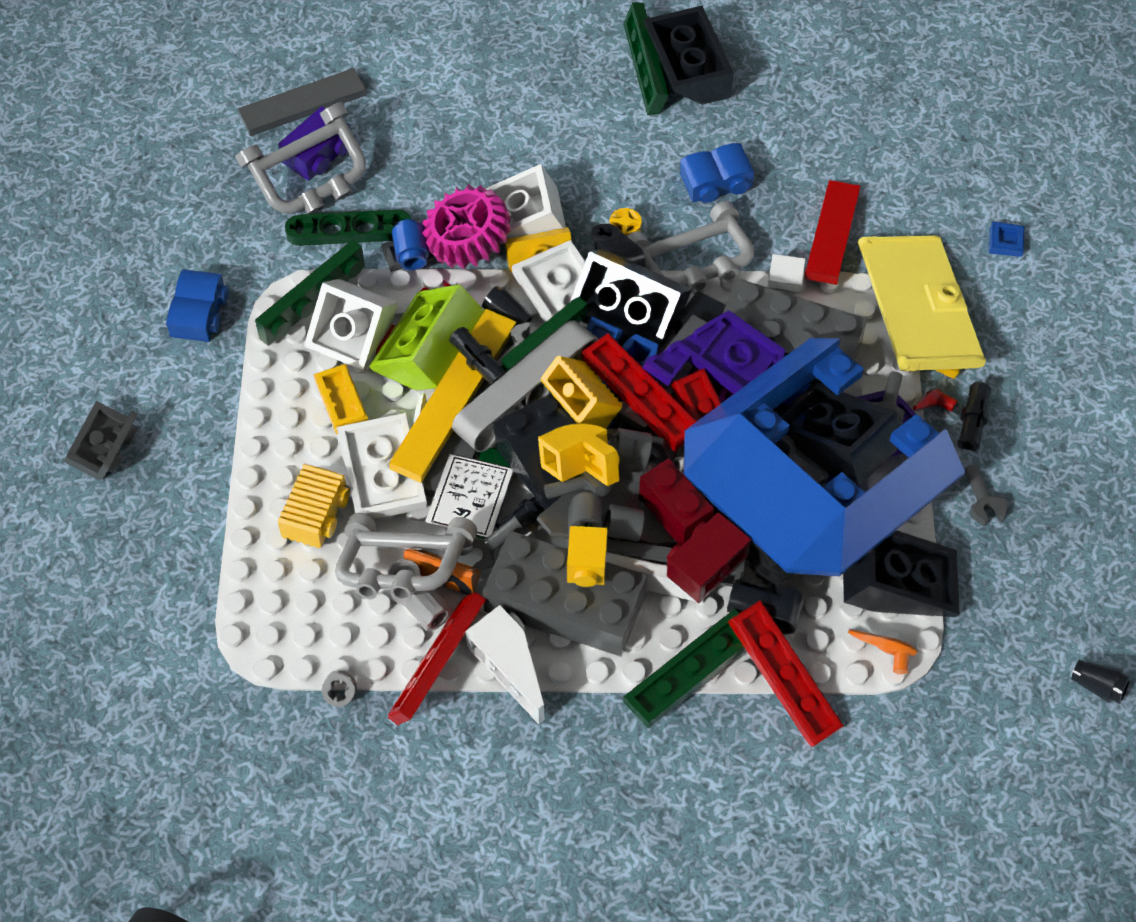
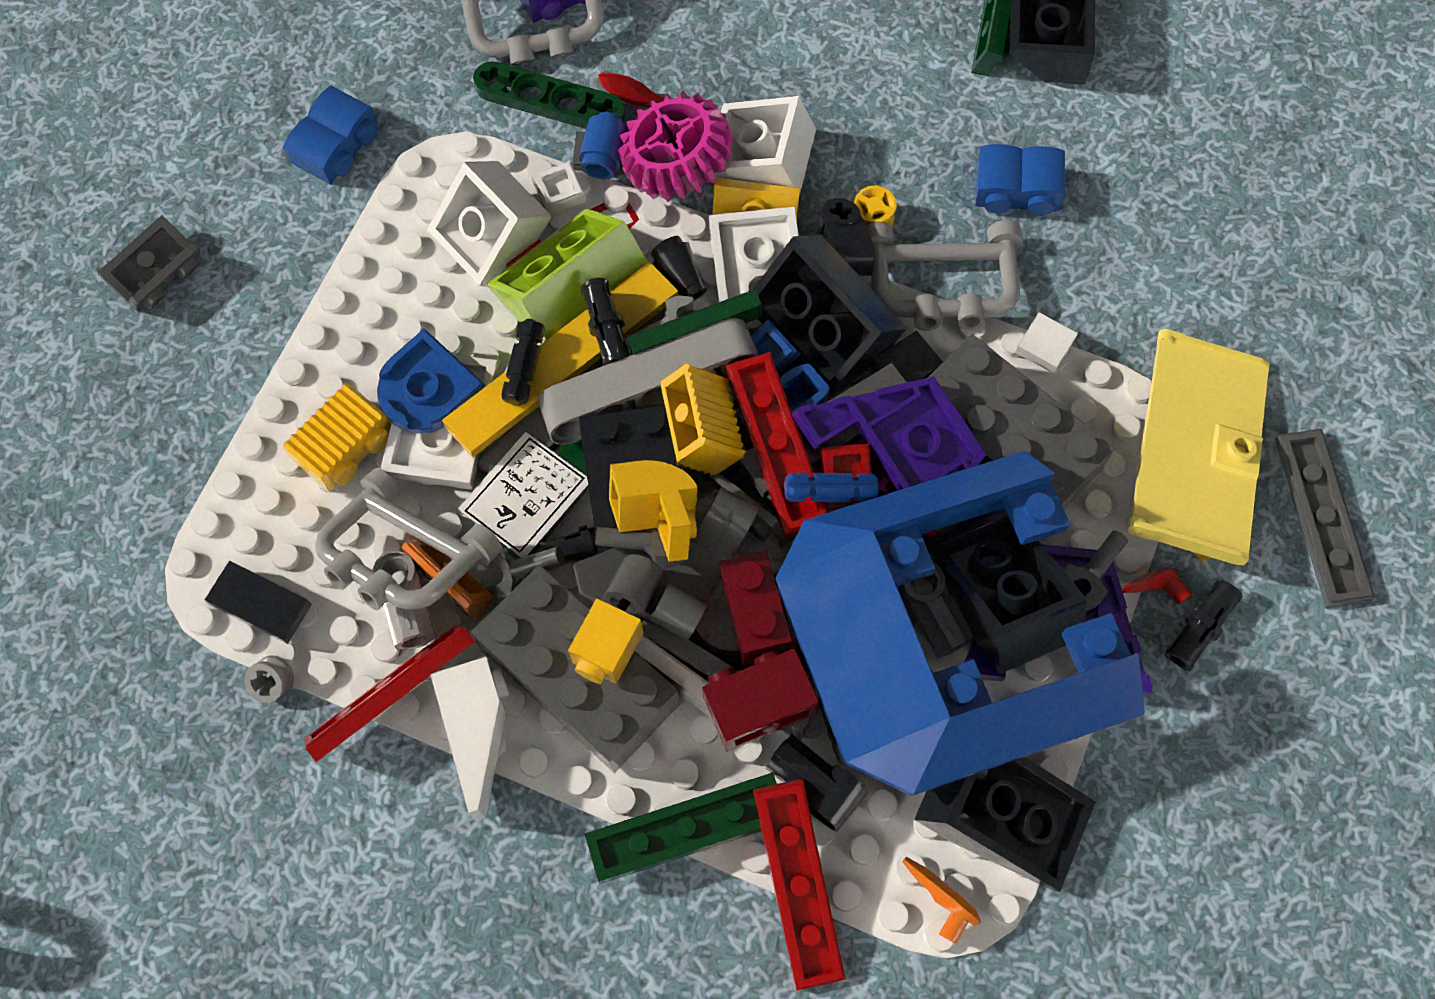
camera: 25 degrees right, 10 degrees up
dark green plate [255,239,365,346] -> none
yellow plate [313,364,368,435] -> none
red tile [805,180,860,285] -> none
dark grey bar [964,464,1007,526] -> none
blue tile [989,221,1025,257] -> none
none -> black tile [204,560,312,644]
none -> blue tile [377,328,486,433]
none -> black axle [501,319,545,406]
none -> white tile [531,160,587,215]
none -> red bar [598,71,665,108]
none -> blue axle [784,473,879,502]
none -> dark grey tile [1275,428,1375,608]

